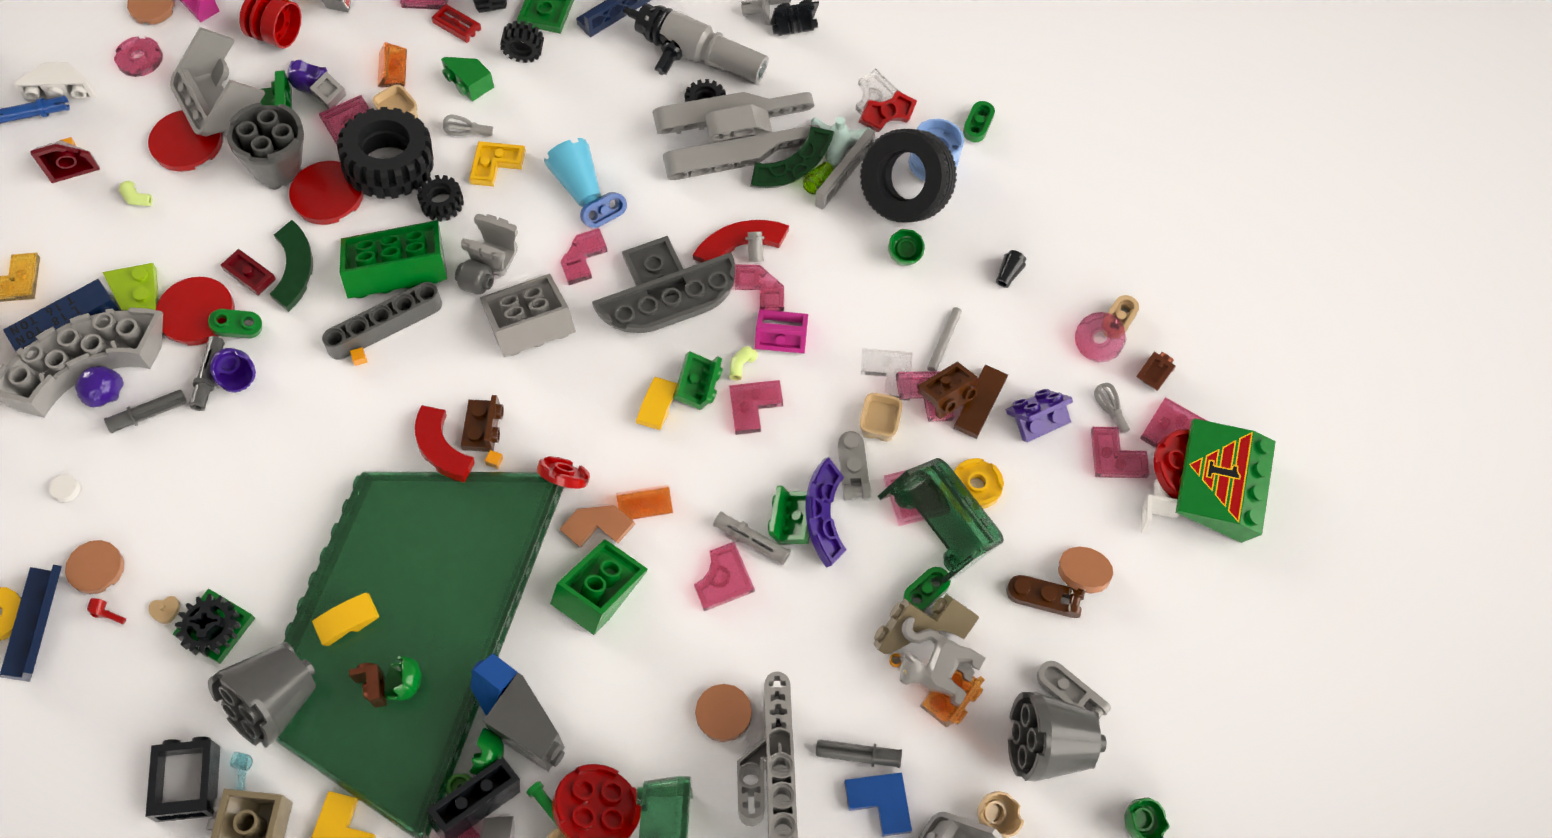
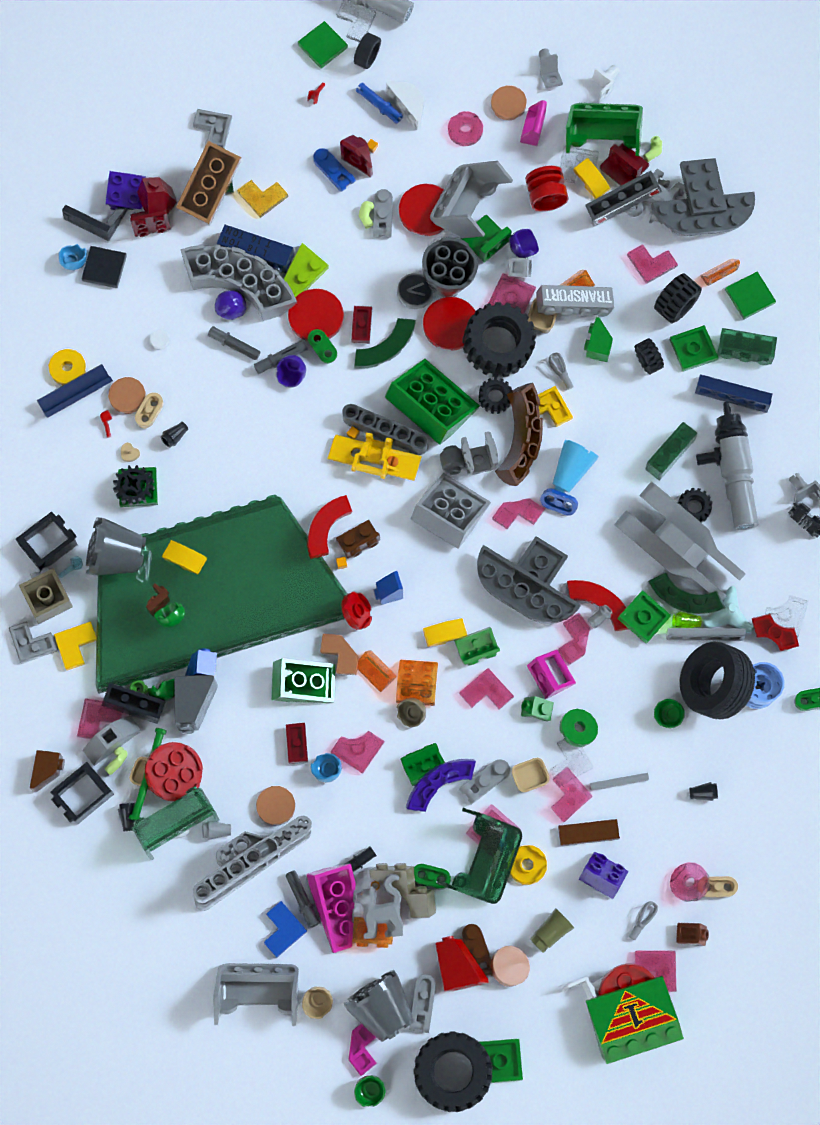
camera: 60 degrees right, 10 degrees up
red tile [431,4,481,43] -> none
light grey pin [713,511,791,565] -> none
yellowish green arm [729,346,757,381] -> none
reddish brown bracket [918,361,978,419] -> none
clear pink tile [1091,426,1149,478] -> none
none -> tan plate [135,392,164,428]
none -> black cone [160,421,189,448]
none -> light grey cone [202,820,231,840]
none -> dark red plate [286,723,308,764]
none -> dark pink wedge [306,864,356,953]
none -> dark azure hair [310,753,342,783]
none -> blue plate [313,148,356,192]
none -> yellow piece [328,433,422,481]
none -> black axle [343,846,377,872]
none -> dark pink tile [348,1024,377,1076]
none -> light grey plate [373,189,393,237]
none -> blue slope [373,571,403,605]
none -> clear orange bracket [396,659,438,706]
none -> dark tan hair [396,698,426,728]
none -> black tile [397,273,433,309]
none -> black tyre [413,1031,493,1112]
none -> red slope [435,936,489,992]
none -> green tile [479,1038,523,1083]
none -> reddish brown brick [495,382,543,486]
none -> bracket [521,696,554,722]
none -> olive plant [530,908,575,953]
none -> light grey brick [536,285,614,317]
none -> green tile [559,708,598,747]
none -> green tile [617,590,672,644]
none -> clear green brick [645,422,698,481]

